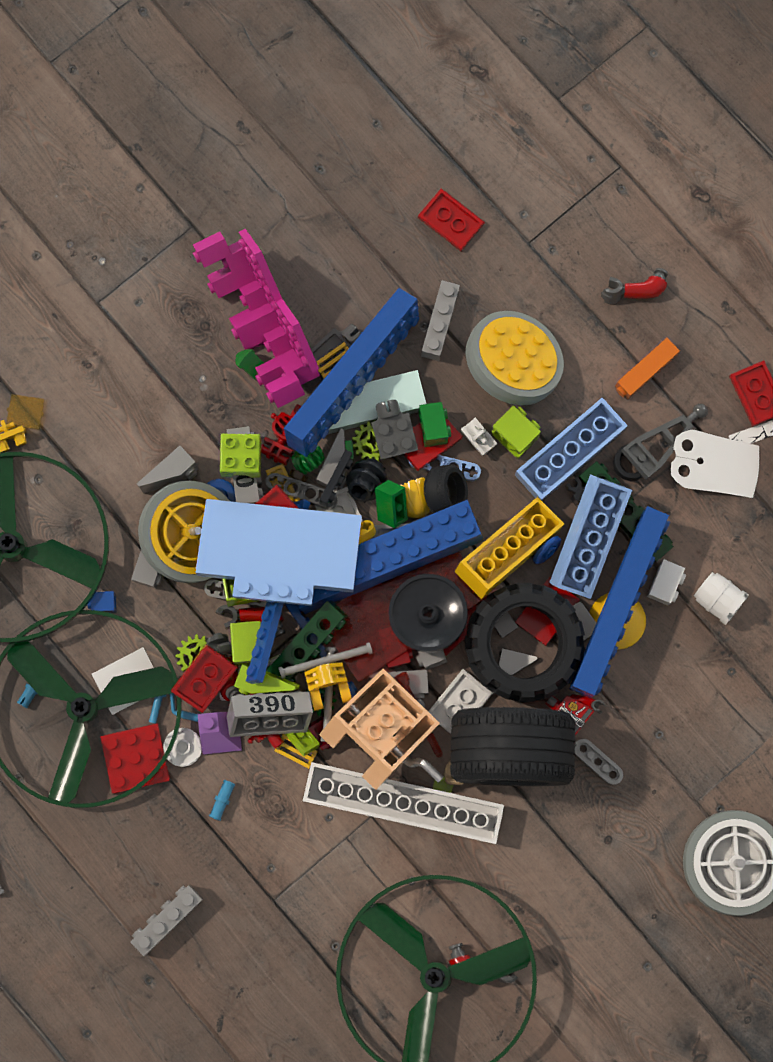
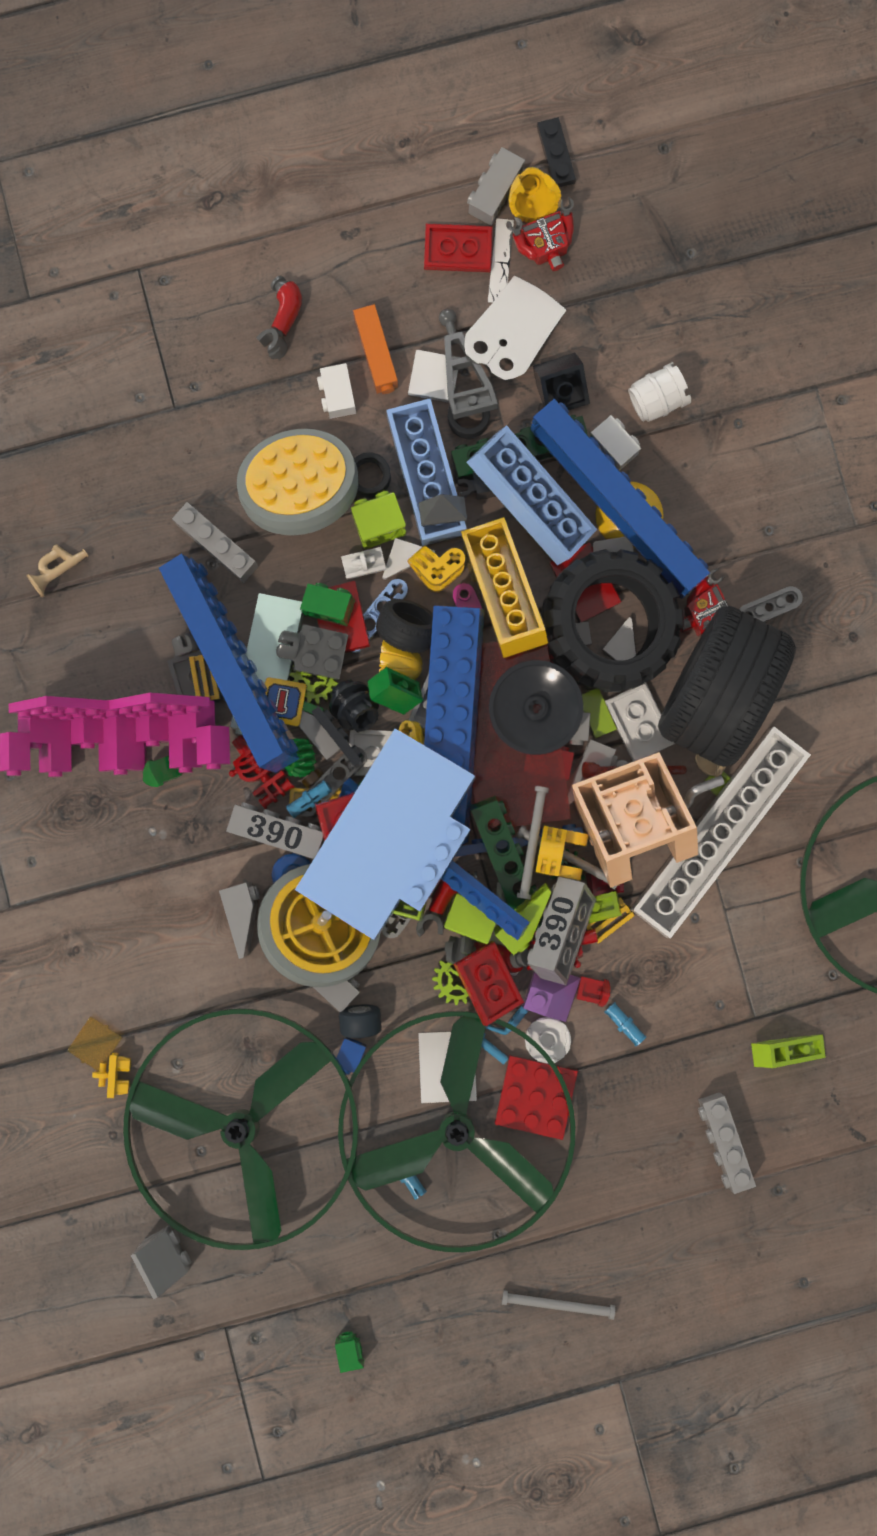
camera: 65 degrees left, 5 degrees up
lime piece [220,434,261,478] -> none
red tile [418,188,485,252] -> none
blue wheel [533,536,562,565] -> none
none -> tan piece [27,544,89,598]
none -> sticker [265,677,307,726]
none -> dark azure pin [286,780,332,818]
none -> white brick [317,363,356,419]
none -> black wheel [339,1004,382,1038]
none -> black tyre [354,452,391,498]
none -> white tile [382,538,435,580]
none -> yellow piece [407,545,465,593]
none -> white tile [408,350,460,403]
none -> dark grey slope [419,494,467,526]
none -> dark pink plate [453,583,482,609]
none -> black slope [533,352,590,410]
none -> red tile [576,976,610,1007]
none -> lime tile [582,689,617,739]
none -> lime slope [751,1034,826,1068]

